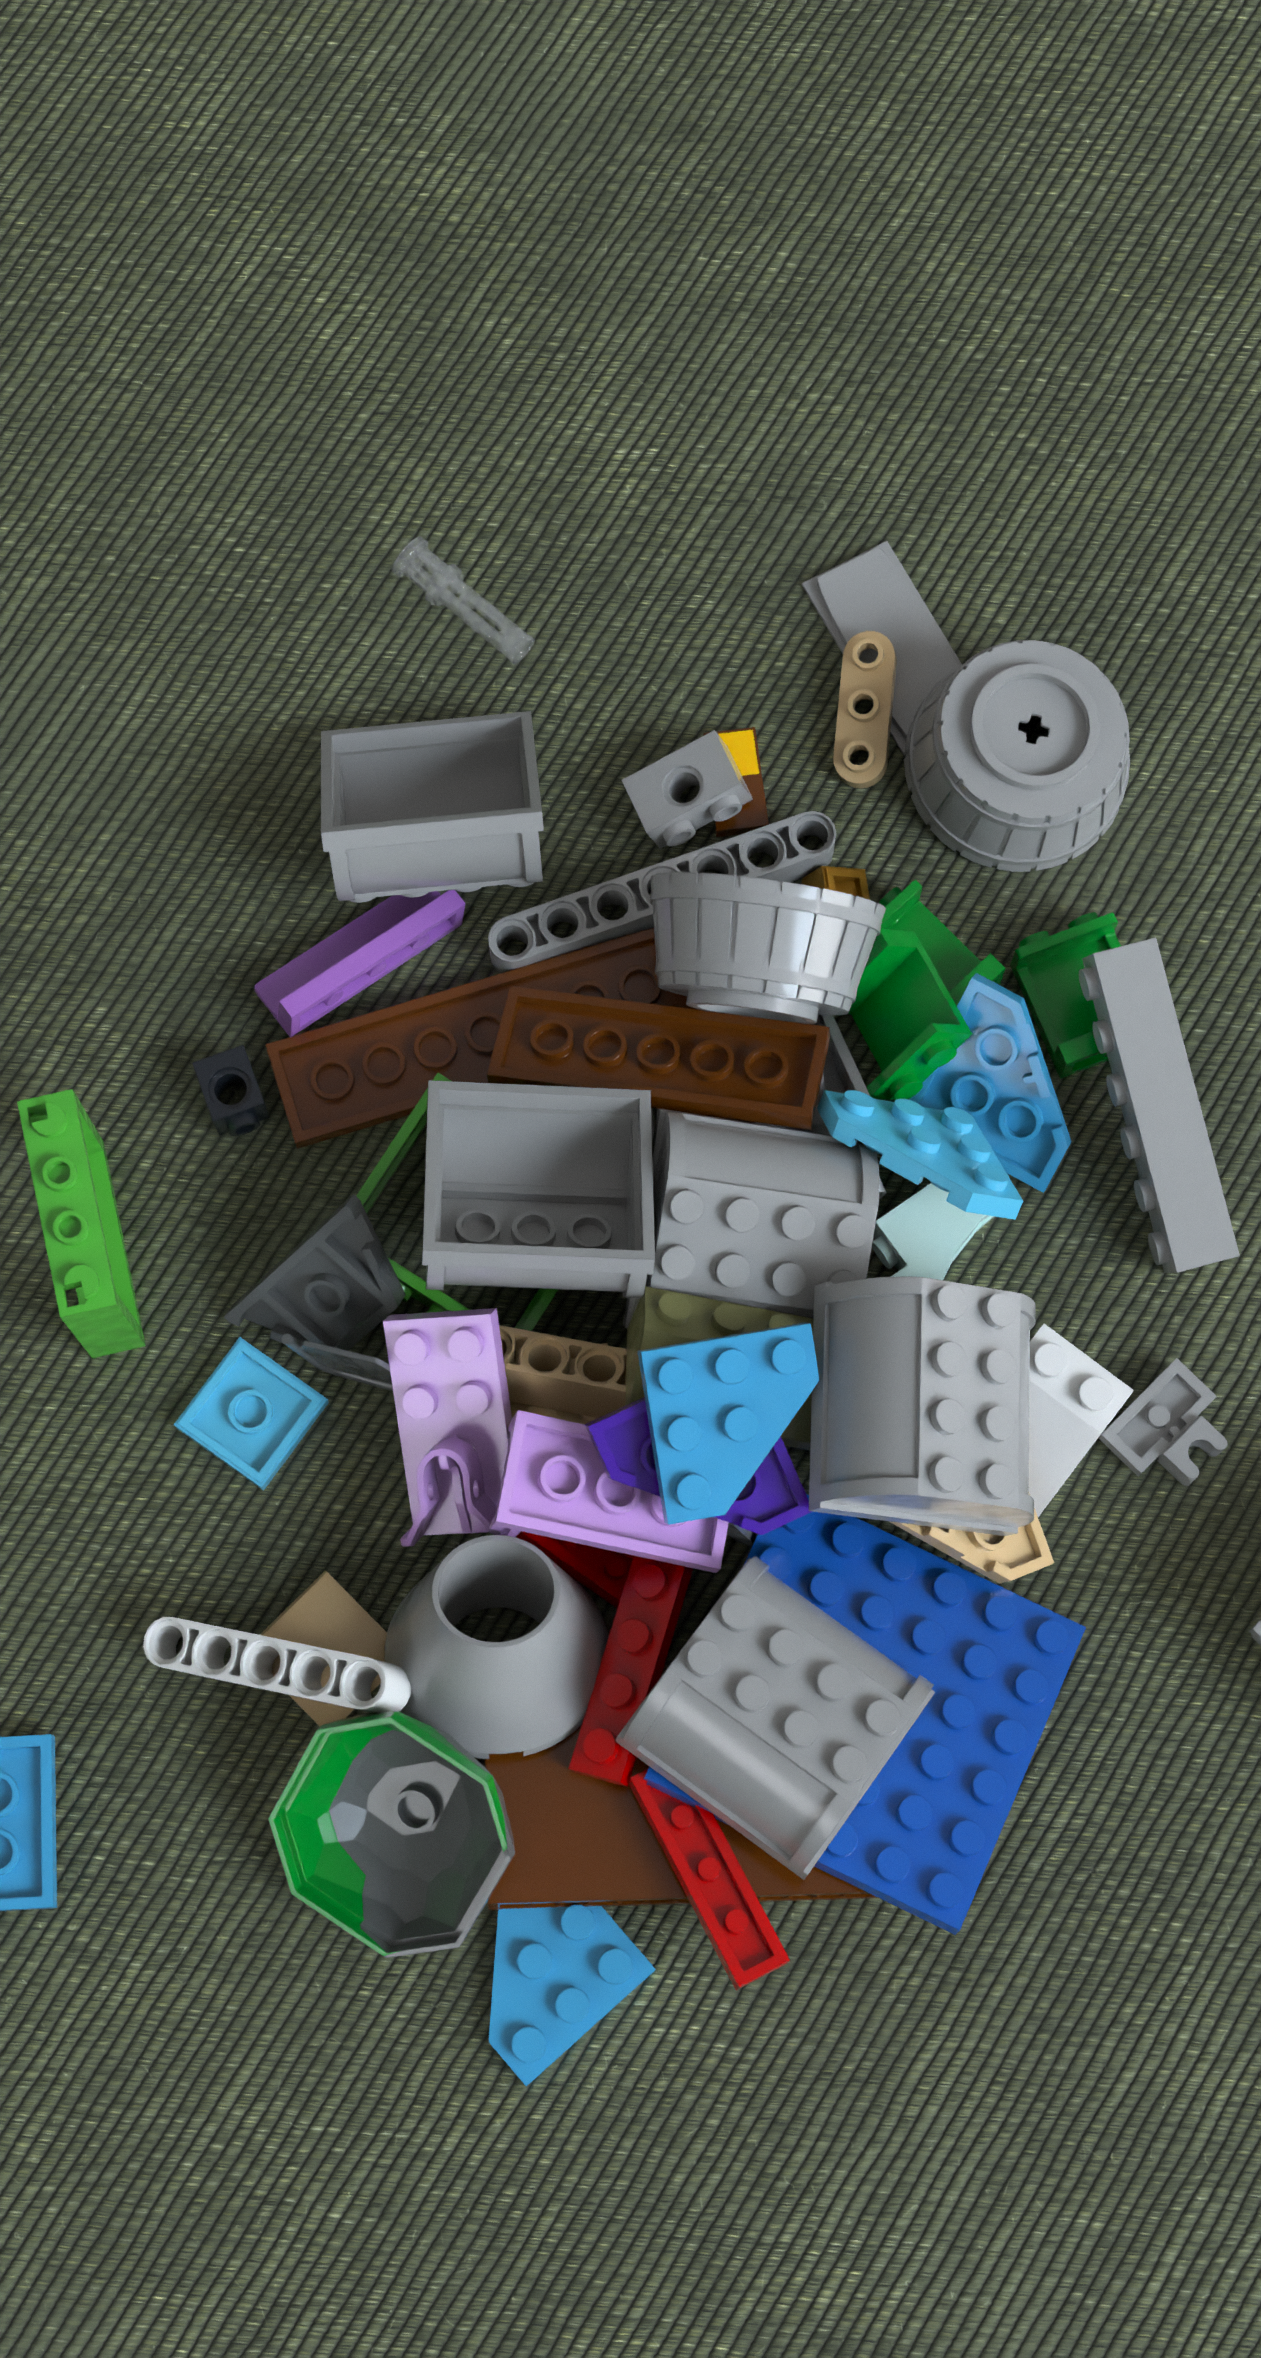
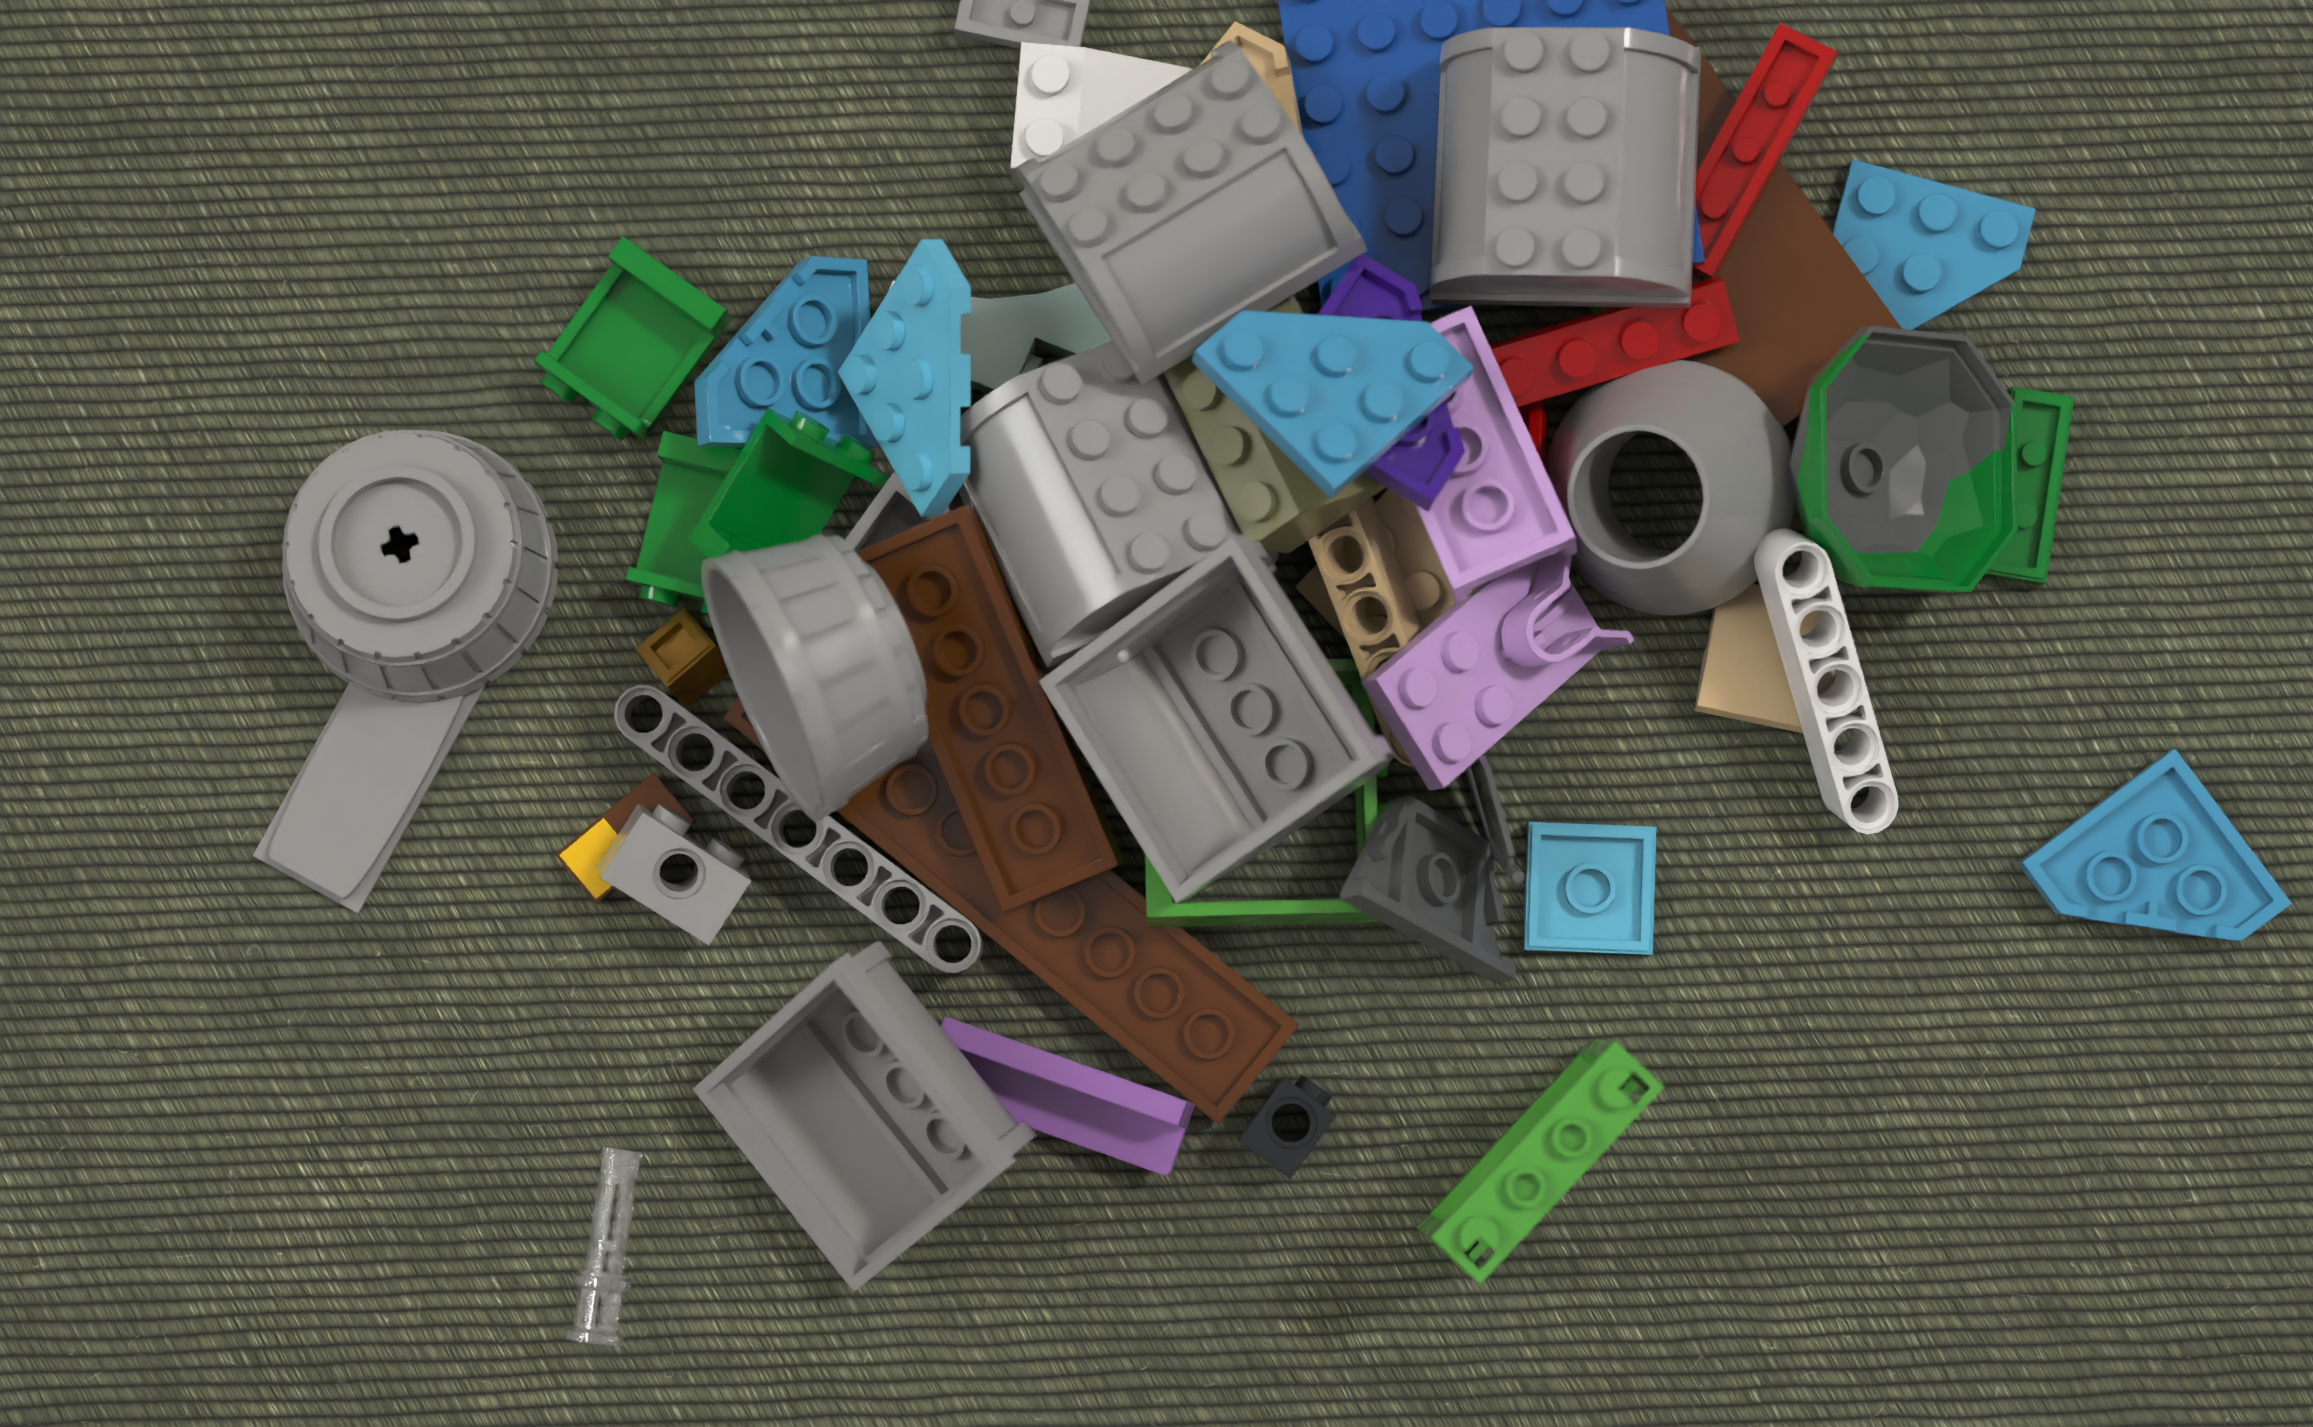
camera: 125 degrees left, 10 degrees up
tan plate [833,631,897,789] -> none
light grey brick [1079,937,1240,1273] -> none
none -> green tile [1984,386,2075,586]

